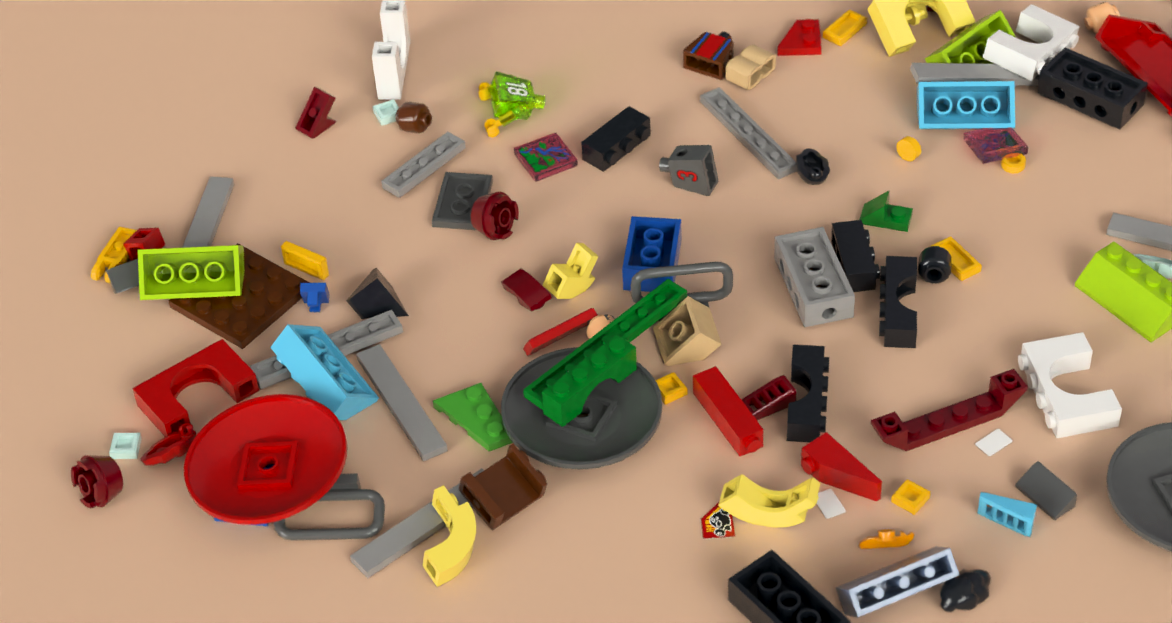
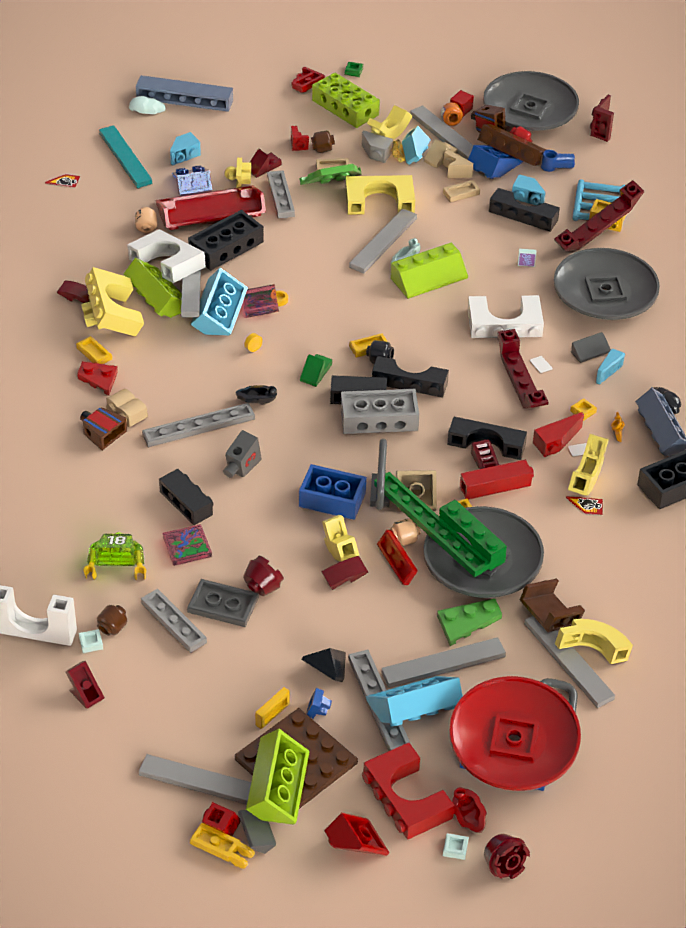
camera: 85 degrees left, 0 degrees up
none -> red slope [324,812,390,856]

